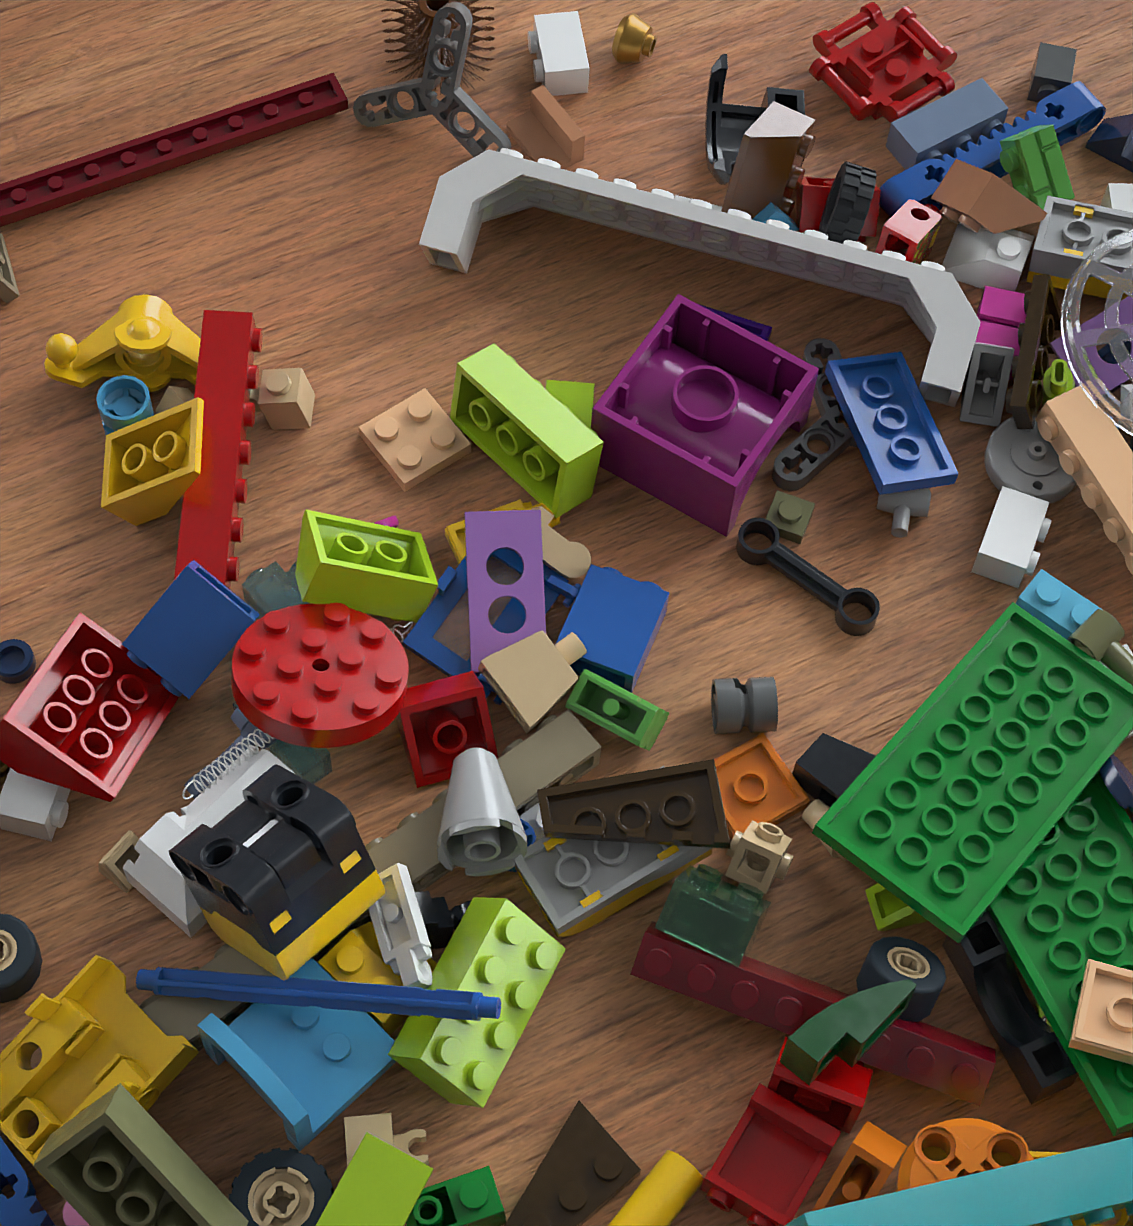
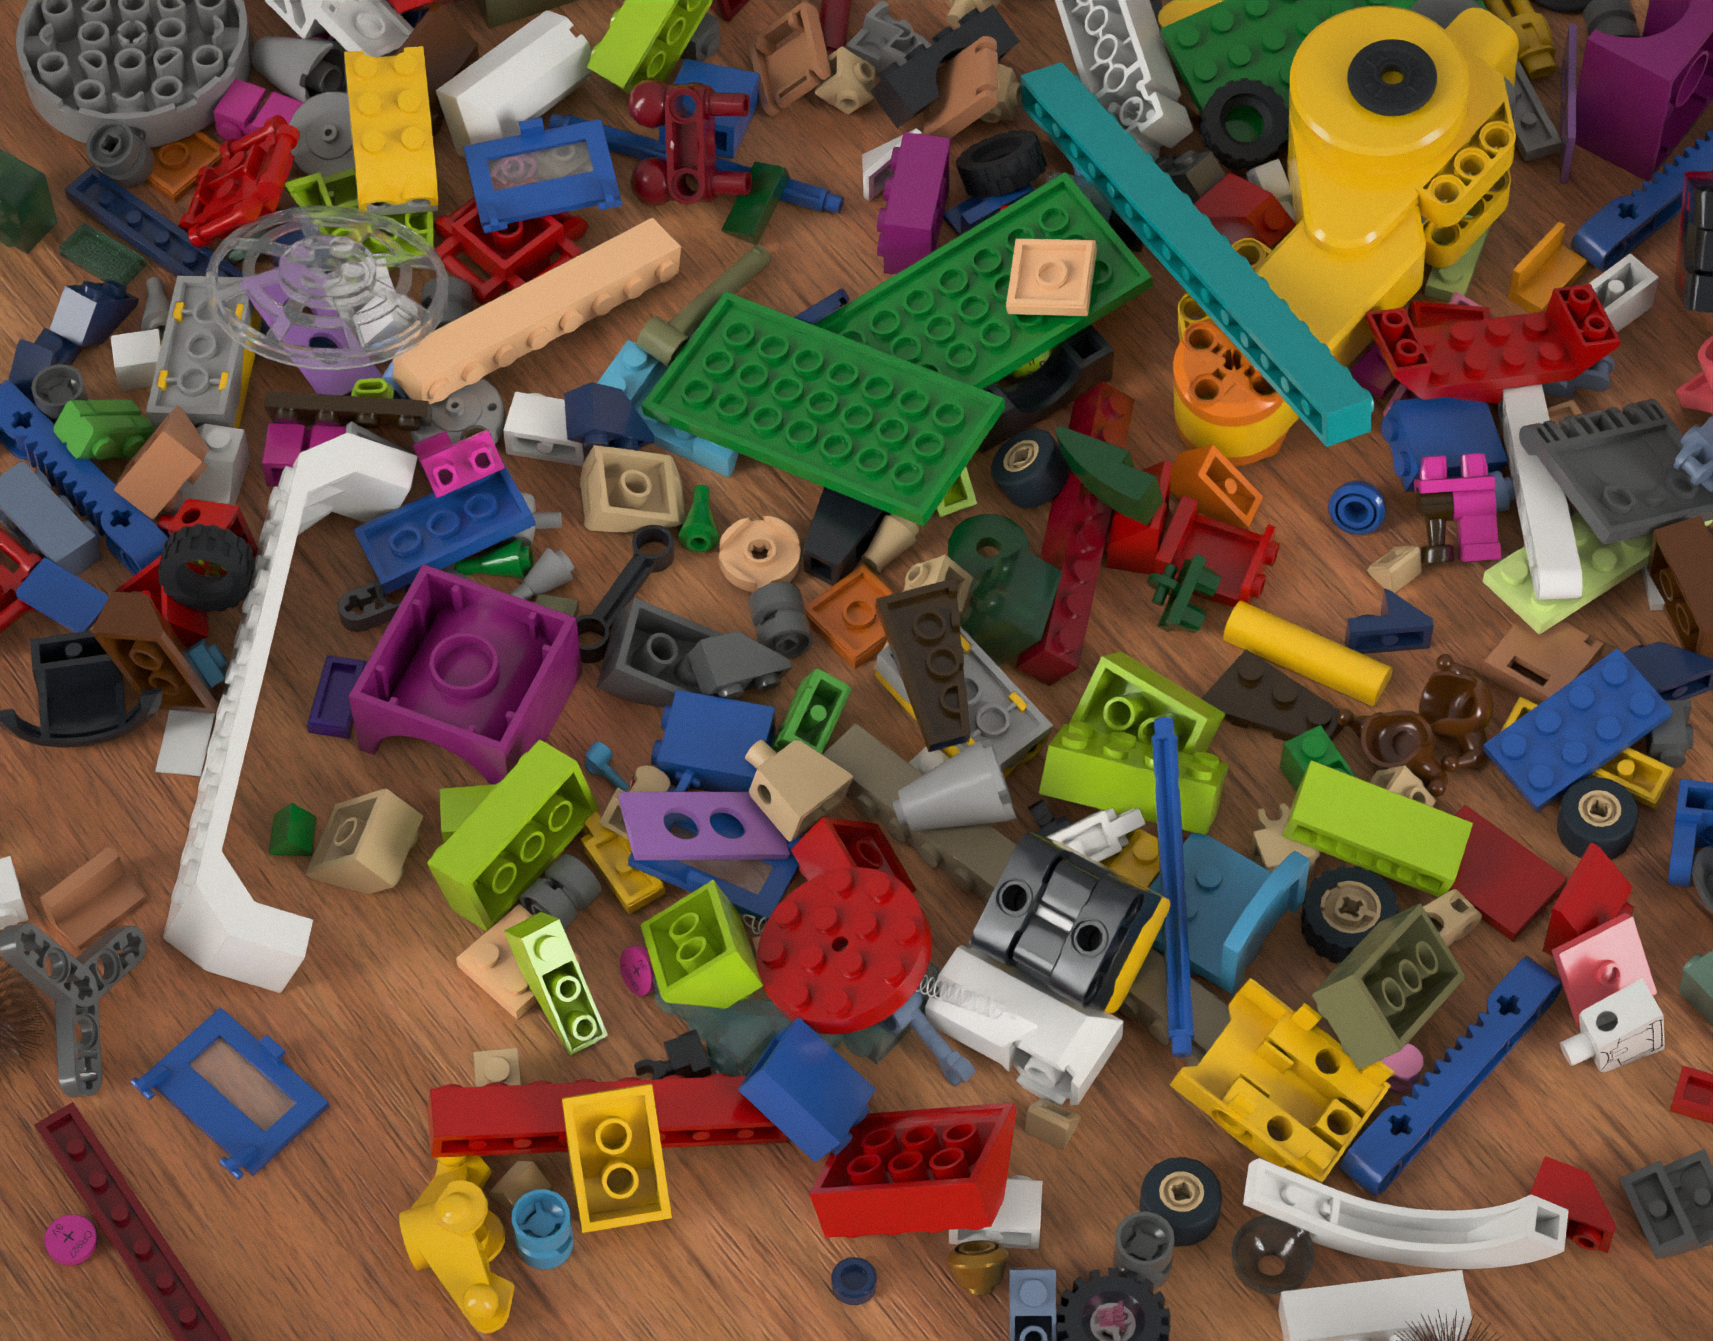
camera: 95 degrees left, 5 degrees down
none -> blue panel [16,557,109,633]
none -> dark grey wheel [31,364,88,425]
none -> dark pink piece [44,1214,98,1265]
none -> blue piece [130,1007,329,1180]
none -> green slope [269,803,317,856]
none -> tan slope [305,788,423,894]
none -> dark pink hips [412,425,505,498]
none -> green cone [456,538,534,579]
none -> lime slope [504,912,608,1056]
none -> light grey cone [510,548,575,601]
none -> dark grey wheel [520,854,602,930]
none -> dark blue slope [564,382,654,451]
none -> tan slope [579,445,686,532]
none -> dark azure hand [585,741,628,791]
none -> dark grey slope [596,597,723,708]
none -> black piece [634,1029,712,1080]
none -> green cone [678,485,719,552]
none -> dark grey slope [687,631,792,700]
none -> light nougat plate [719,516,801,593]
none -> dark green tile [948,514,1029,589]
none -> lime slope [1068,651,1226,755]
none -> dark green hips [1147,553,1221,633]

